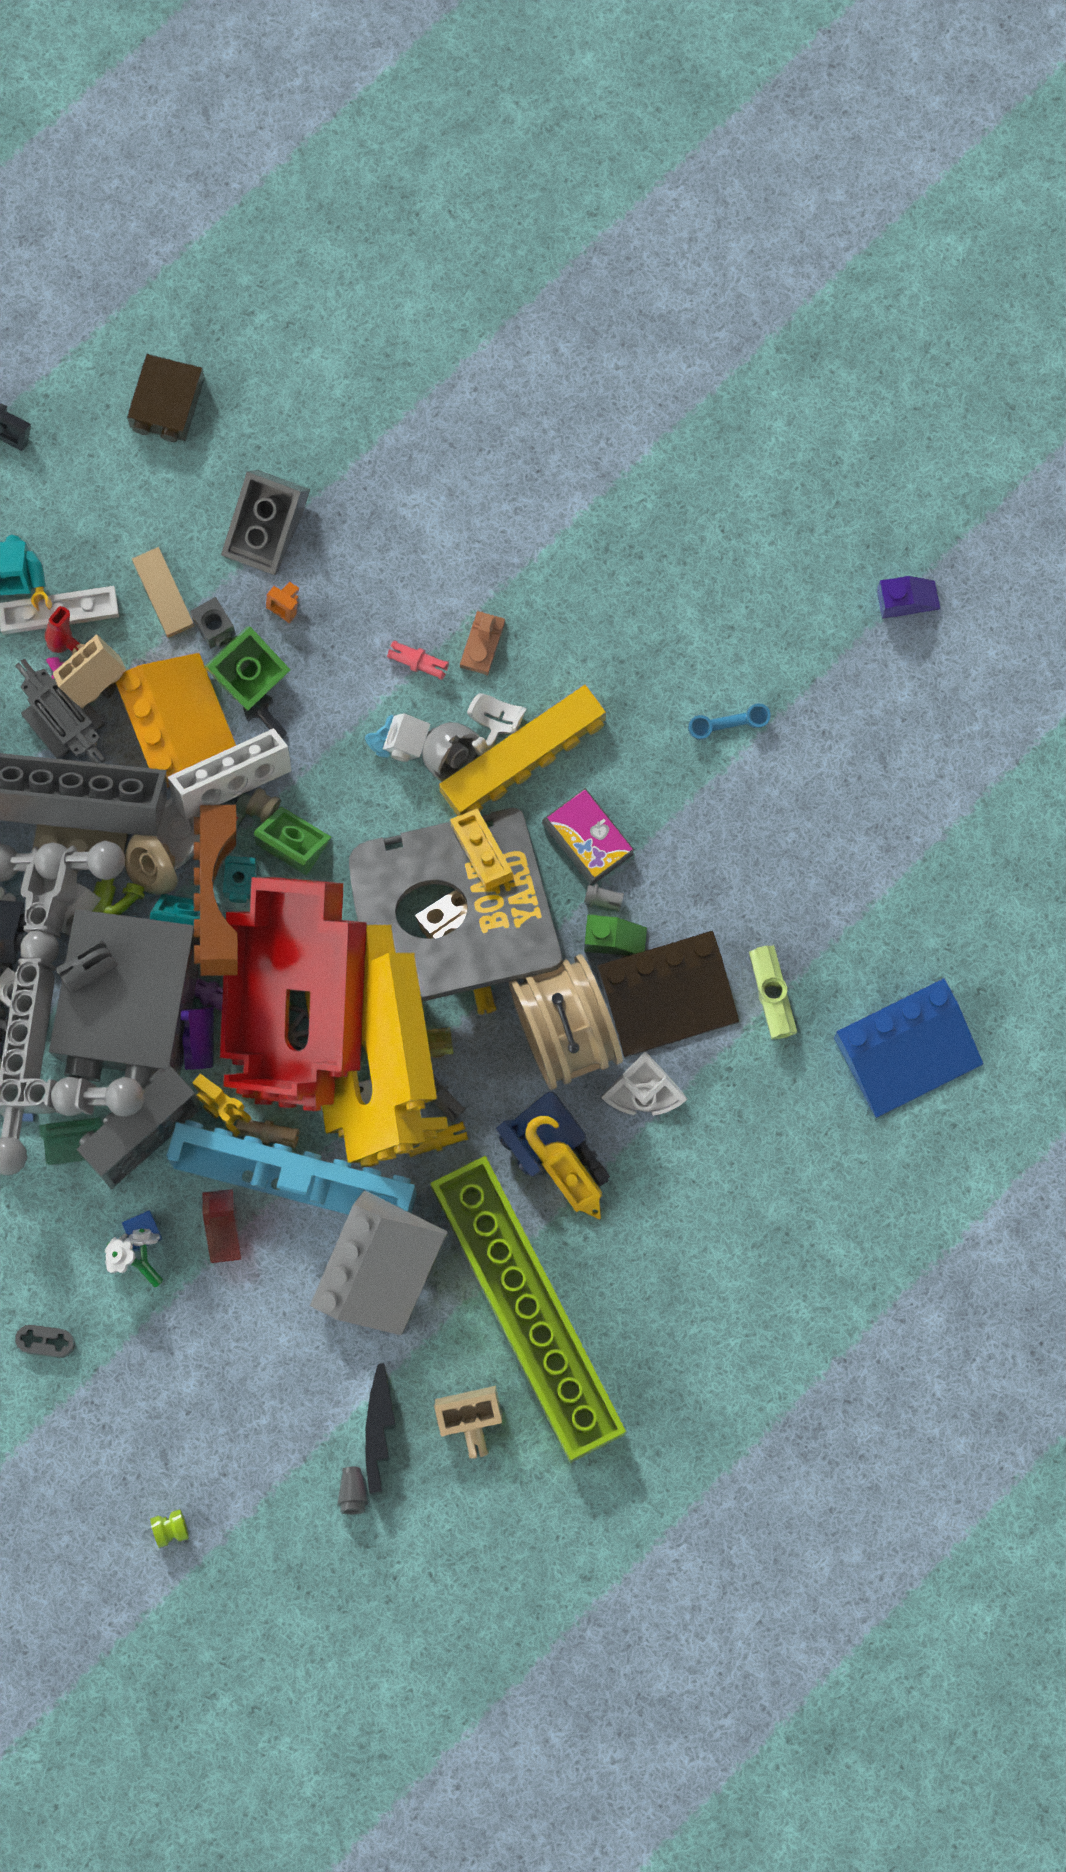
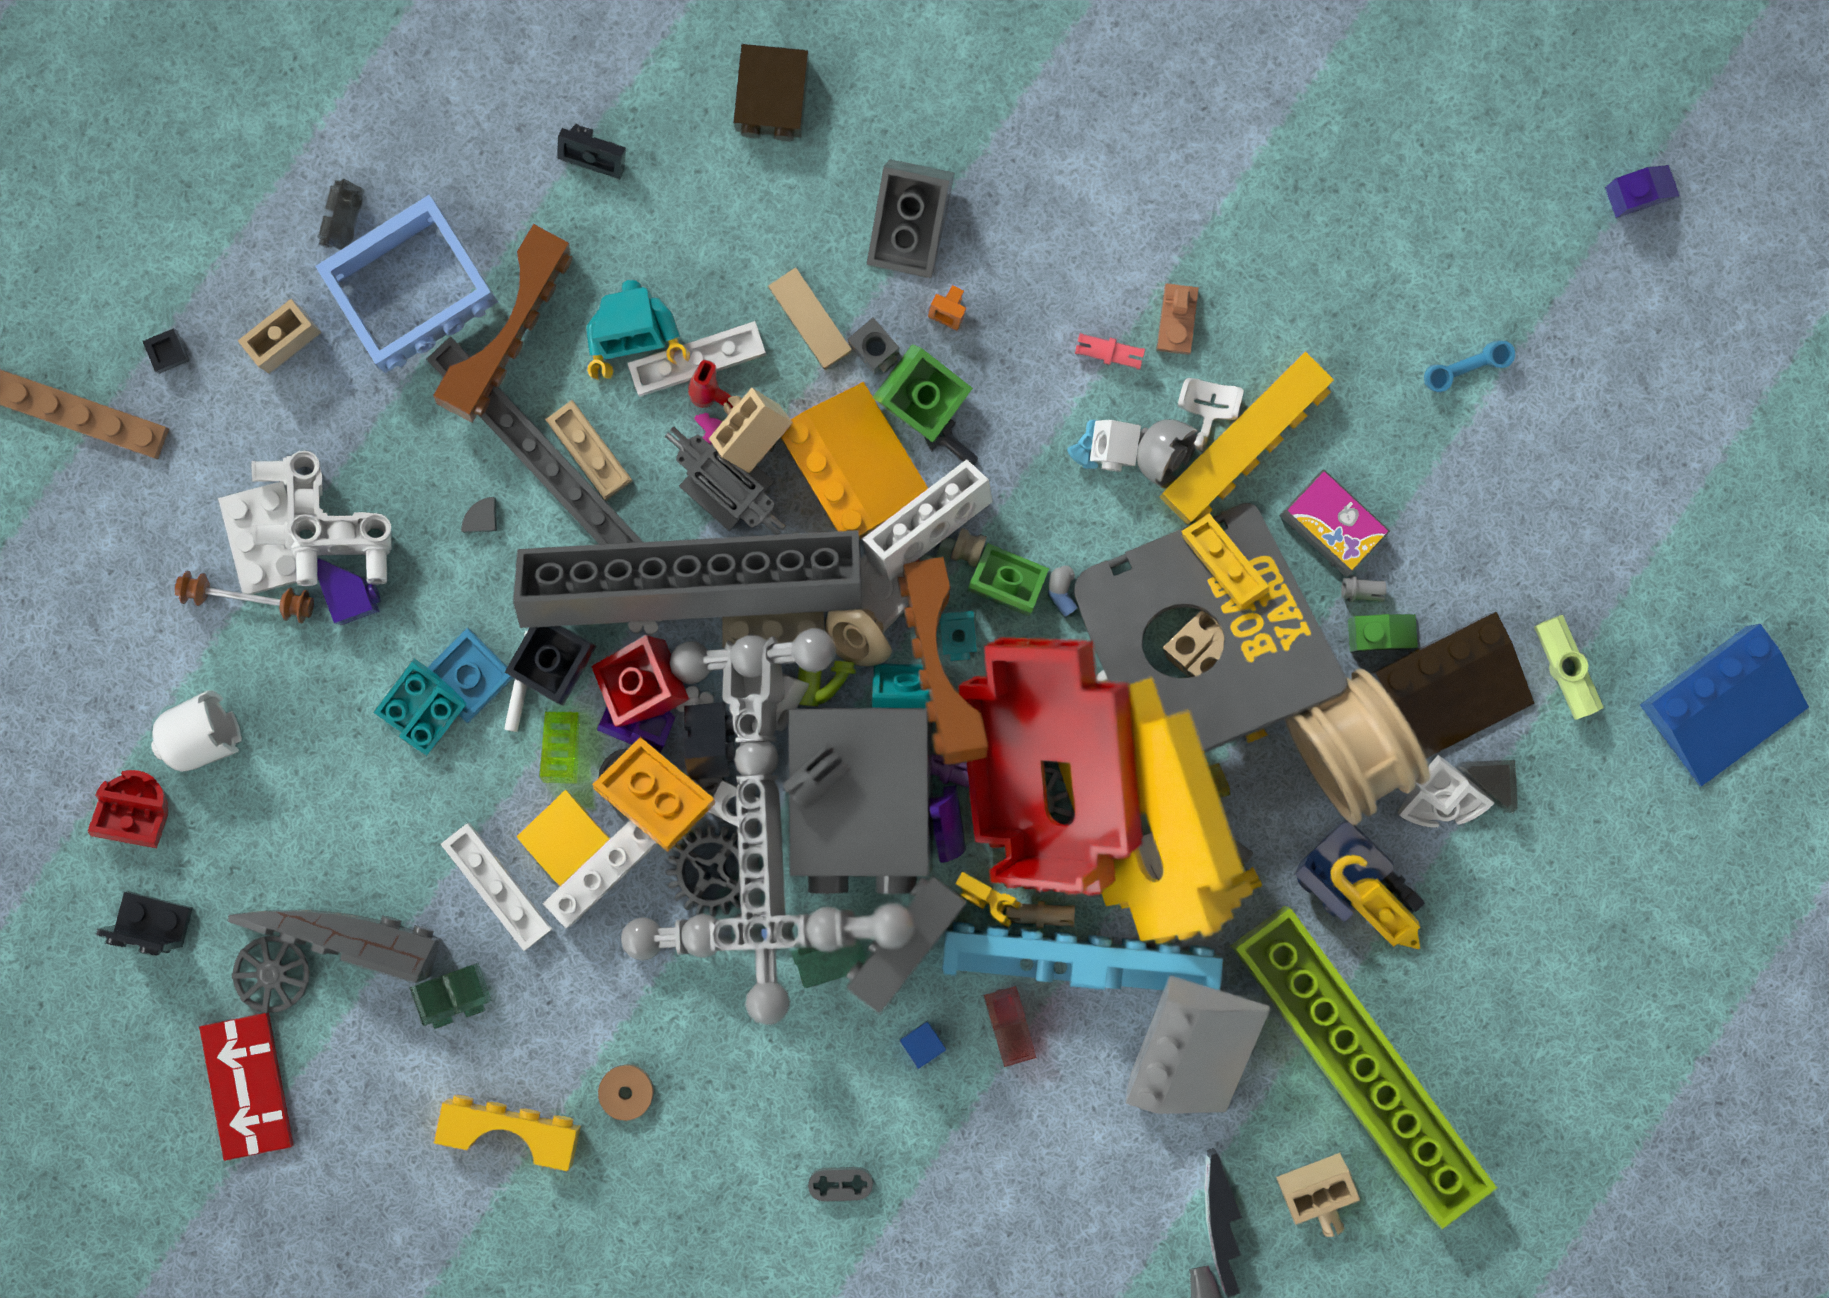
camera: 10 degrees left, 10 degrees up
white plant [105,1228,163,1287] -> none
black hinge [551,993,580,1054] -> none
none -> arm [1048,565,1078,617]
none -> clear smoke slope [1455,760,1518,813]

